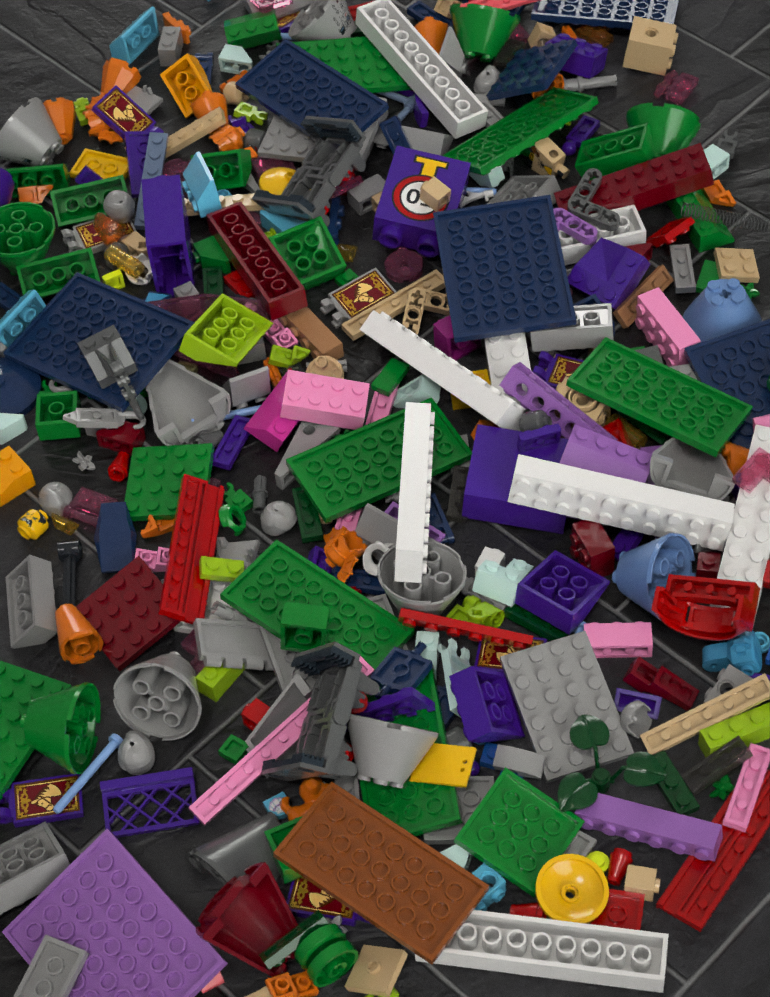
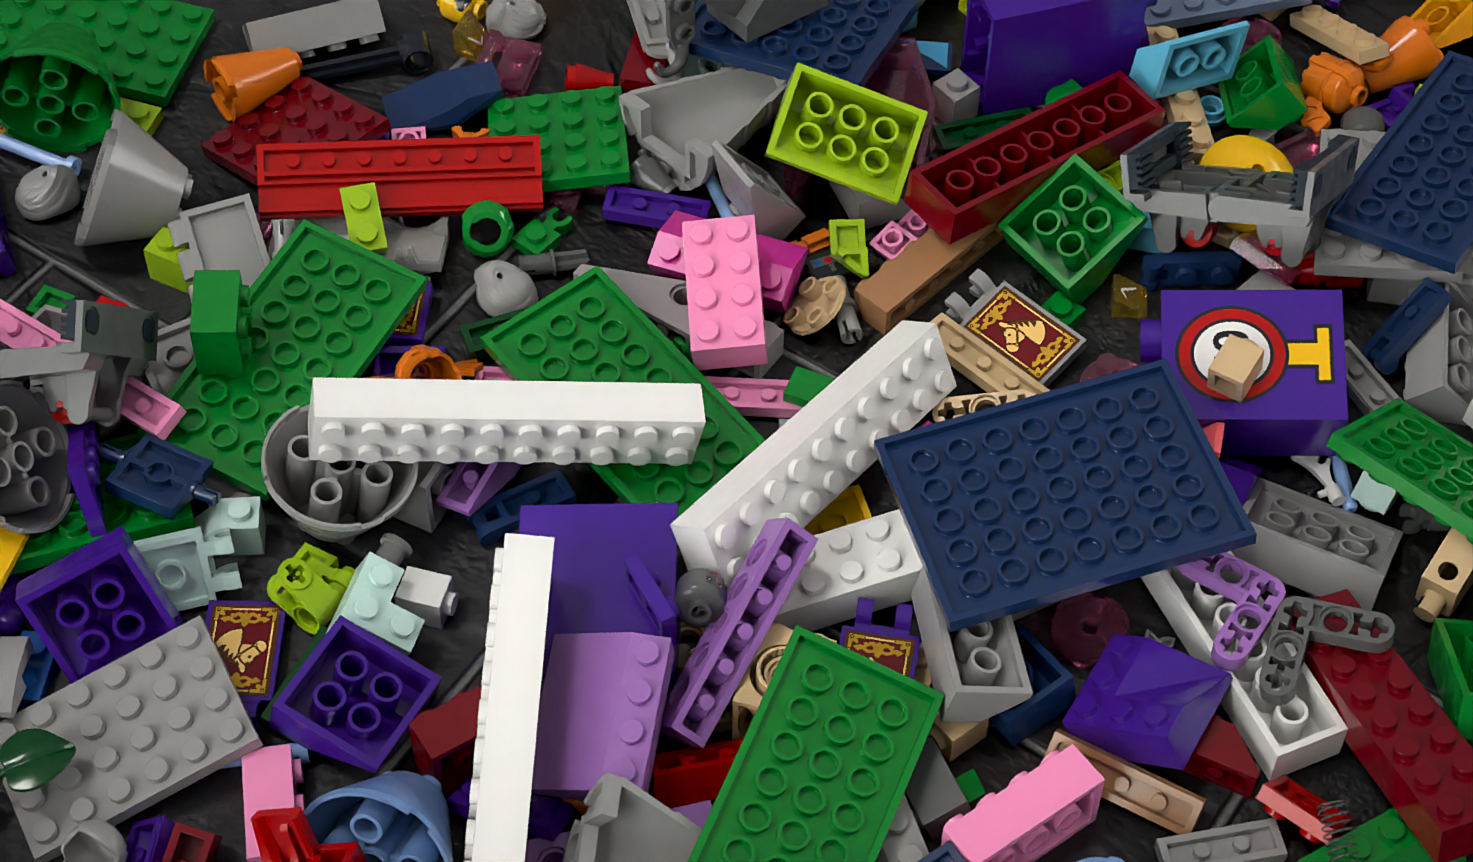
camera: 75 degrees right, 0 degrees up
light grey plant [72,451,96,471] -> none
red plate [398,608,533,651] -> none

